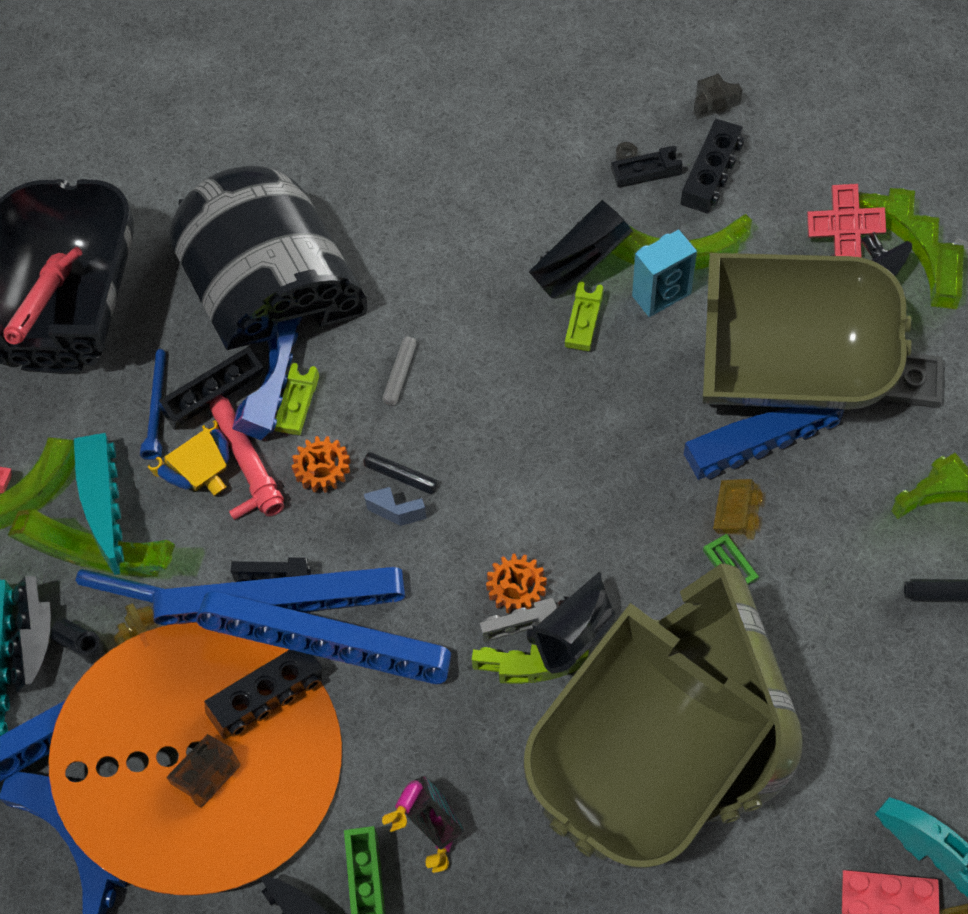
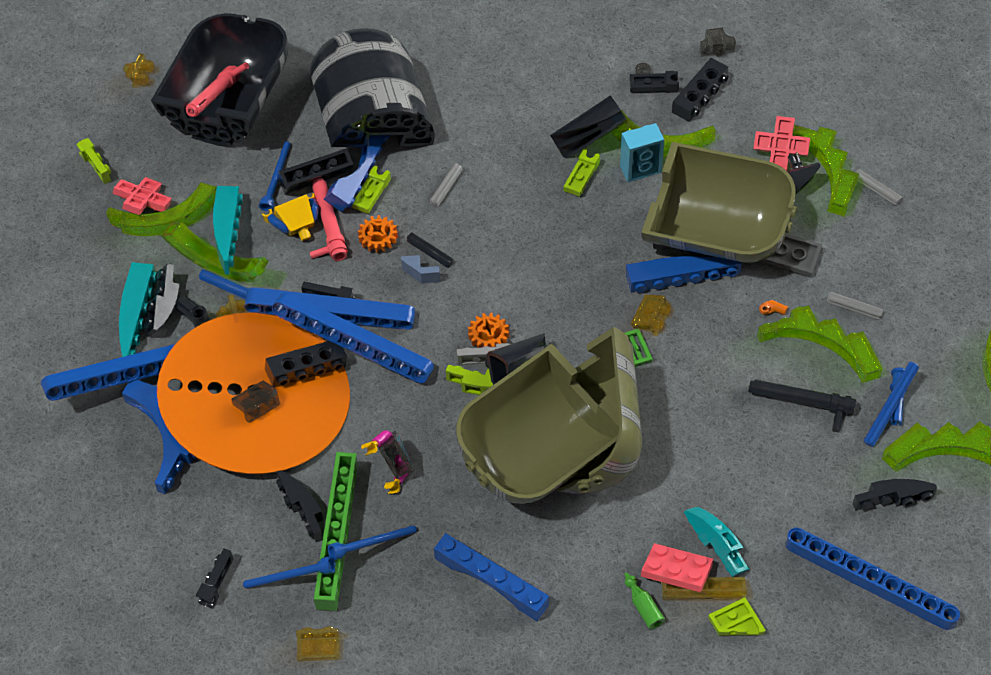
camera: 10 degrees right, 5 degrees down
none -> orange arm [759,300,788,315]

